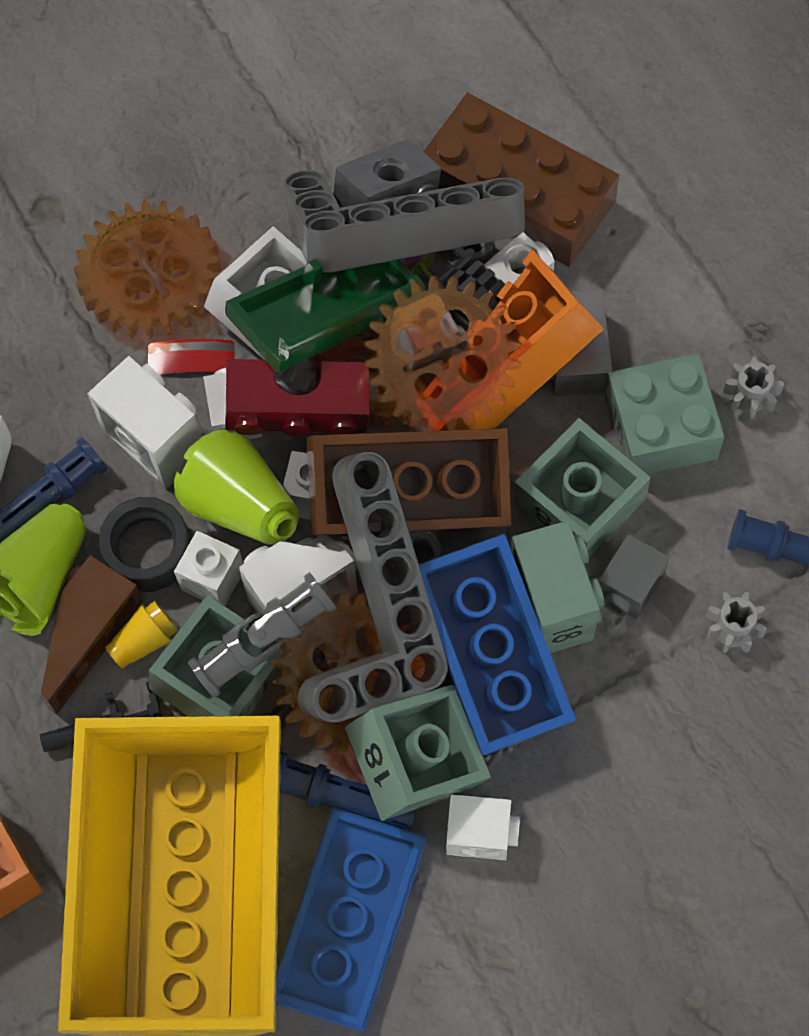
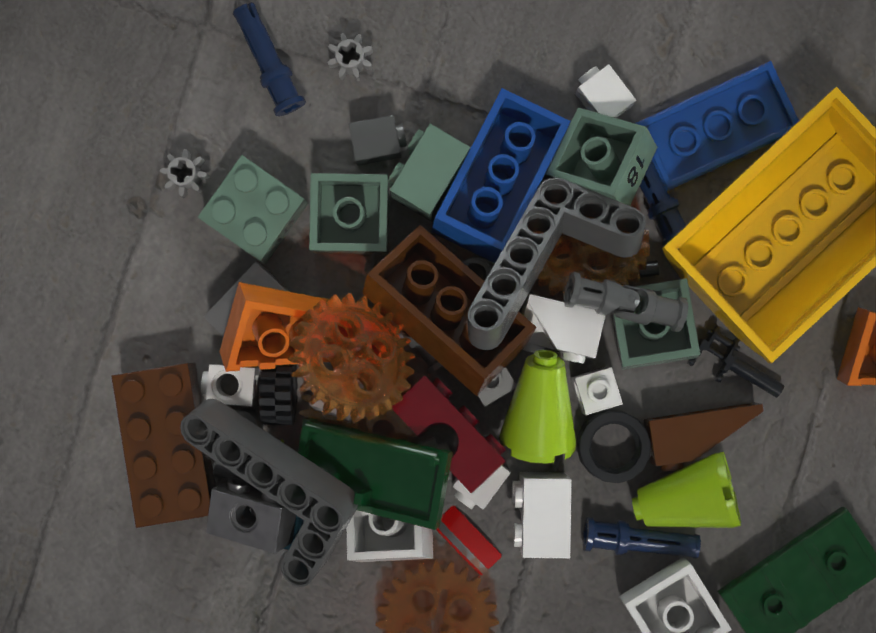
camera: 135 degrees left, 20 degrees up
yellow cone [105,601,179,669] -> none

